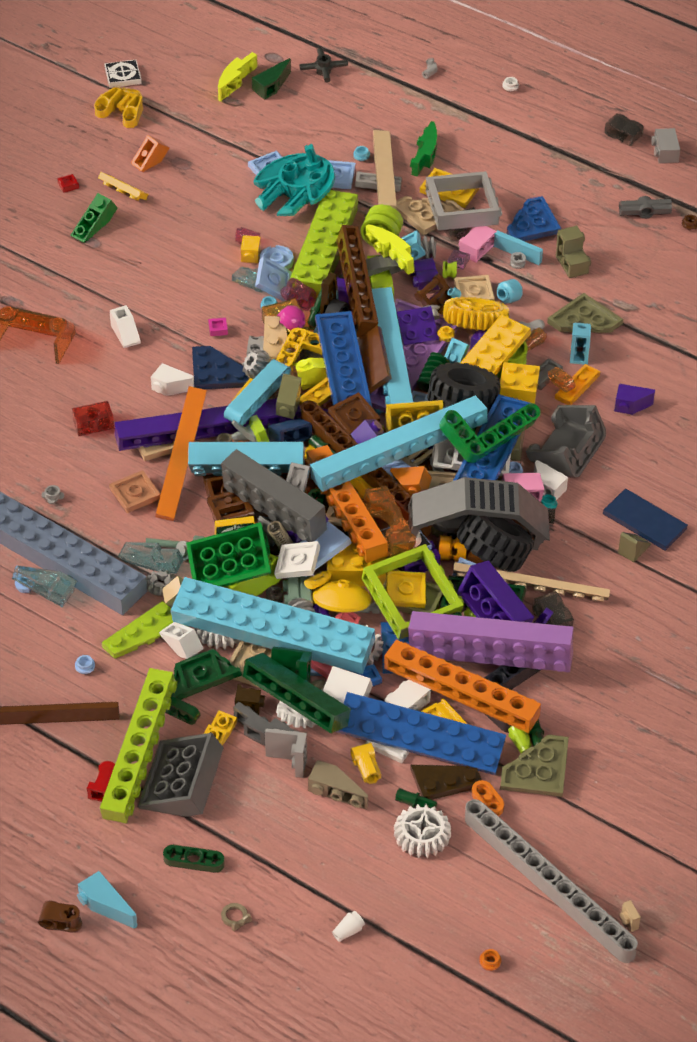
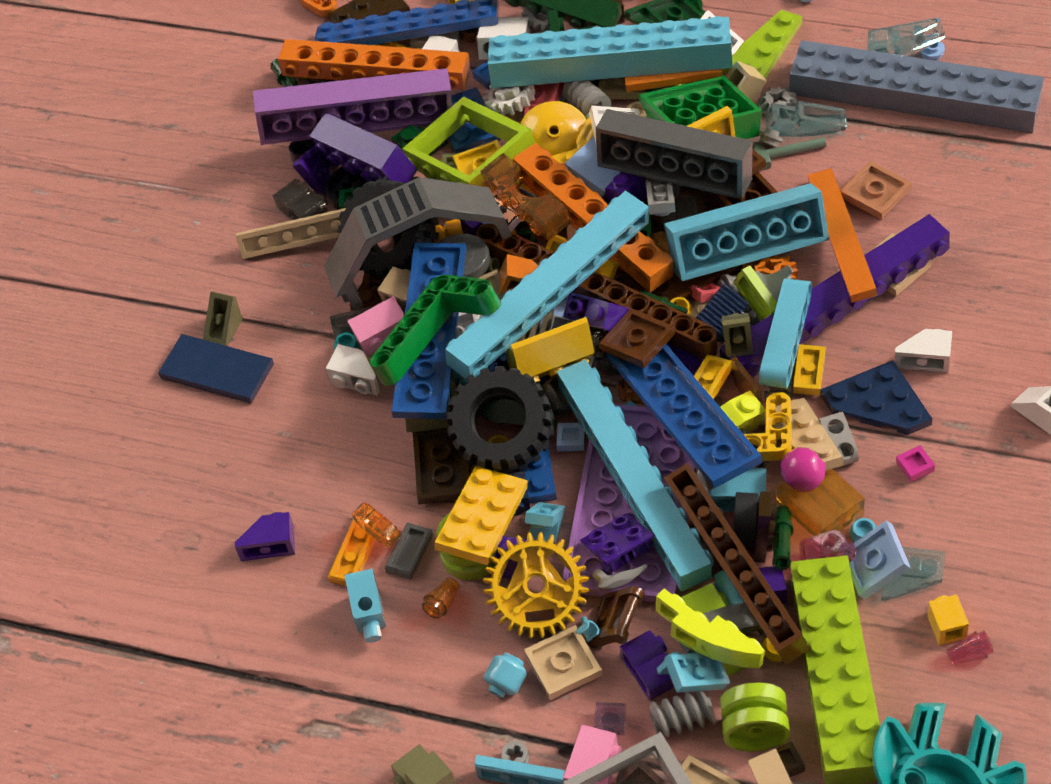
camera: 170 degrees right, 5 degrees up
light grey plate [42,485,64,504] -> none
clear red brick [72,401,114,437] -> none
light grey gear [242,348,272,379] -> none
light blue tile [260,245,294,270] -> none
reddish brown tile [357,325,392,394] -> none
dark green piece [416,352,450,392] -> none
yellow plate [437,326,455,342] -> none
lime wheel [442,261,457,279] -> none
yellow brick [499,362,540,404] -> none
olive plate [500,735,569,797] -> none
light grey arm [519,319,545,334] -> none
dark grey windscreen [526,405,606,478] -> none
olive plate [547,293,623,333] -> none

